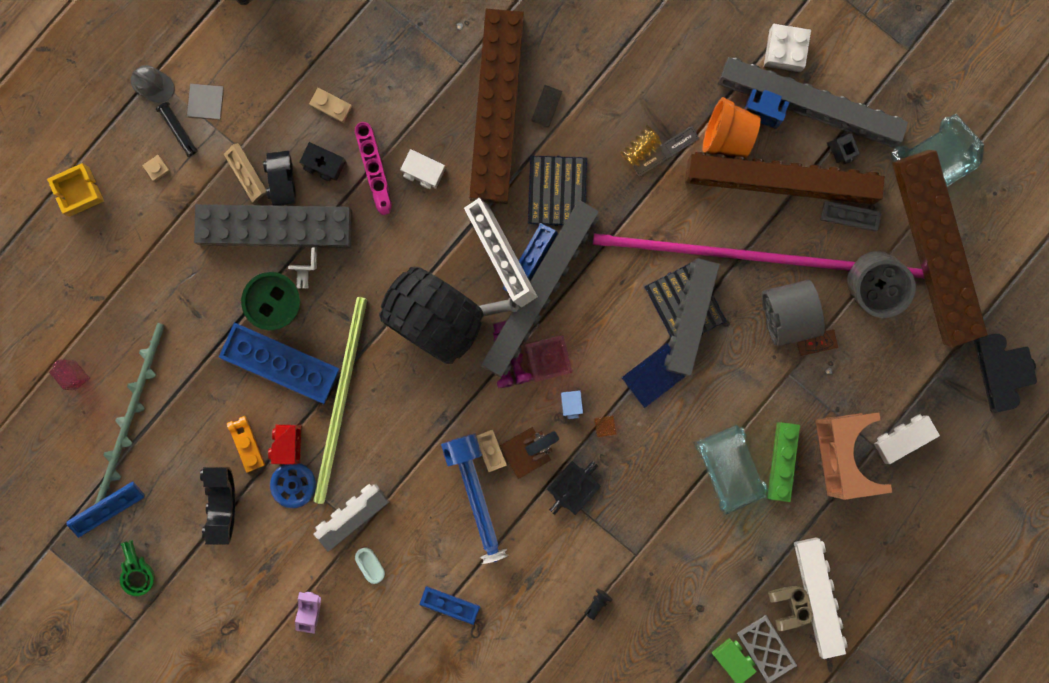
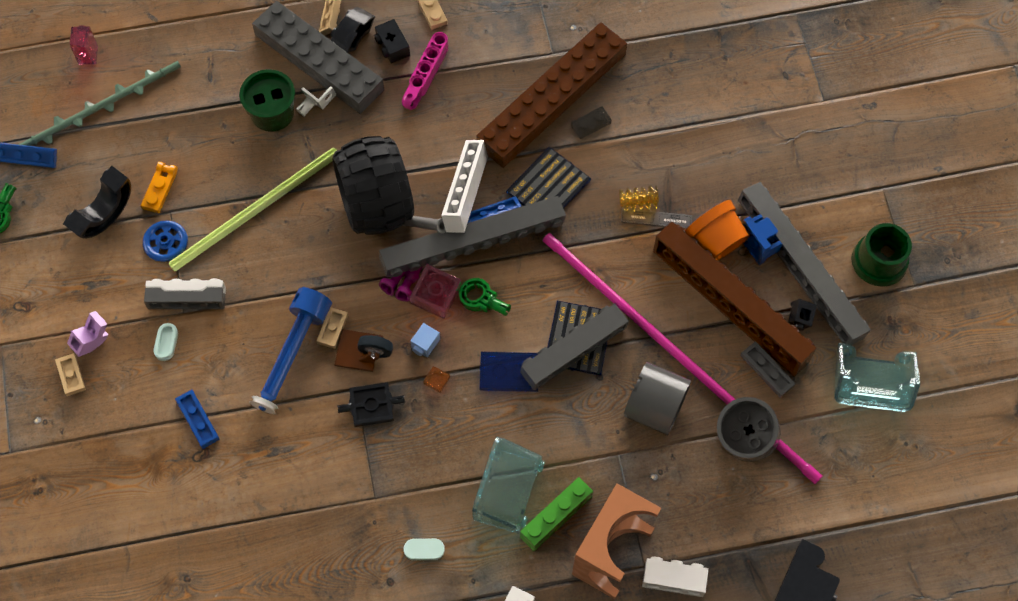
camera: 40 degrees right, 20 degrees down
blue plate [218,322,340,404] -> none
red slope [268,425,302,464] -> none
white brick [400,149,446,189] -> none
black pin [584,589,613,620] -> none
white brick [764,24,811,72] -> none
reddish brown tile [797,329,838,356] -> none
reddish brown brick [892,150,988,348] -> none
none -> tan plate [55,353,86,396]
none -> light aqua tile [404,538,445,560]
none -> green pin [459,278,511,316]
none -> dark green piece [851,223,912,287]

